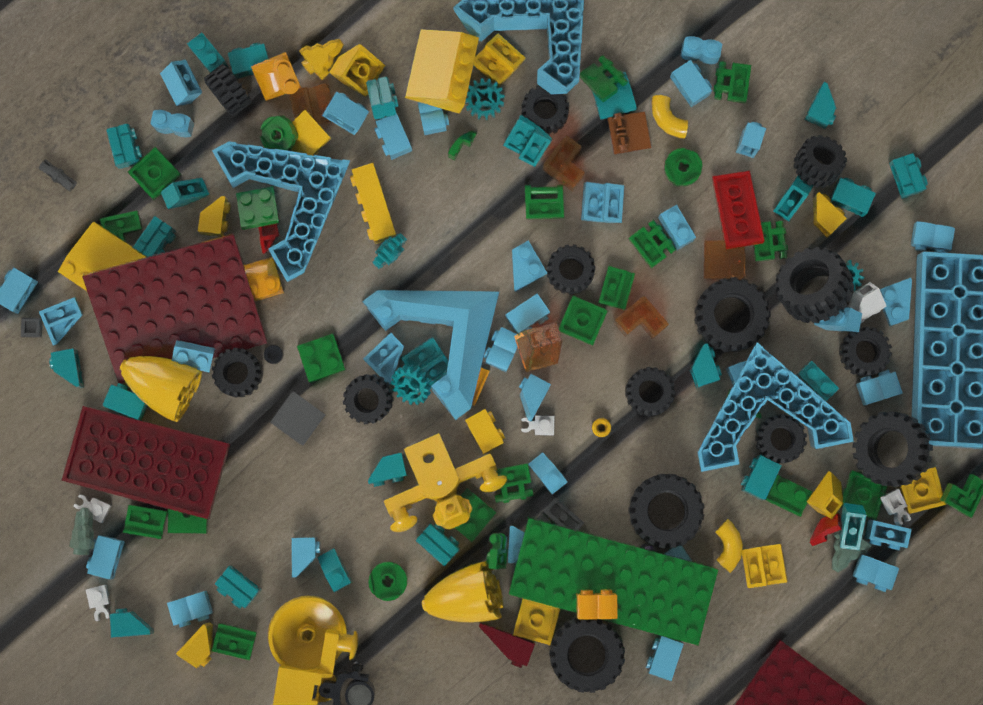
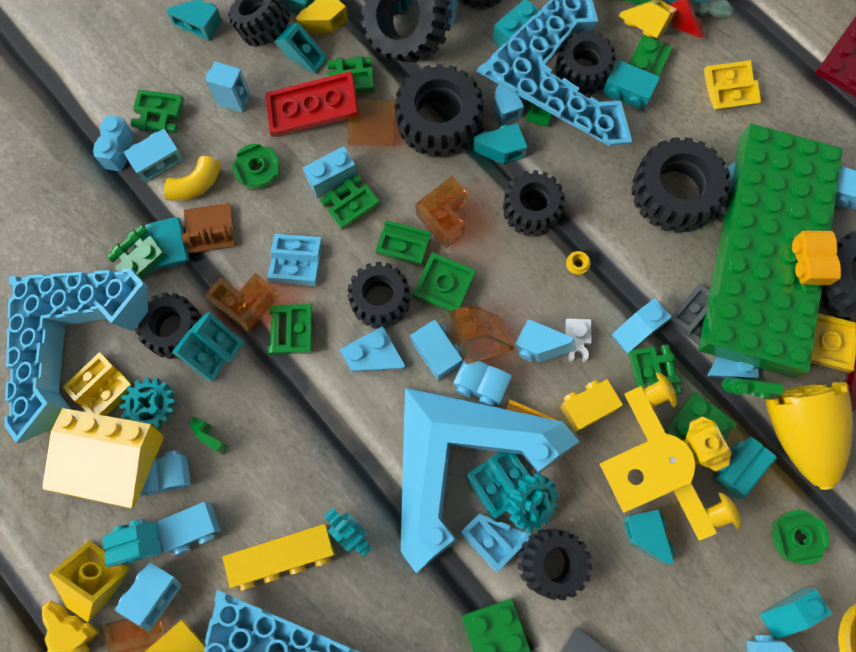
camera: 85 degrees left, 10 degrees down
yellow cylinder [715,519,743,573] -> none

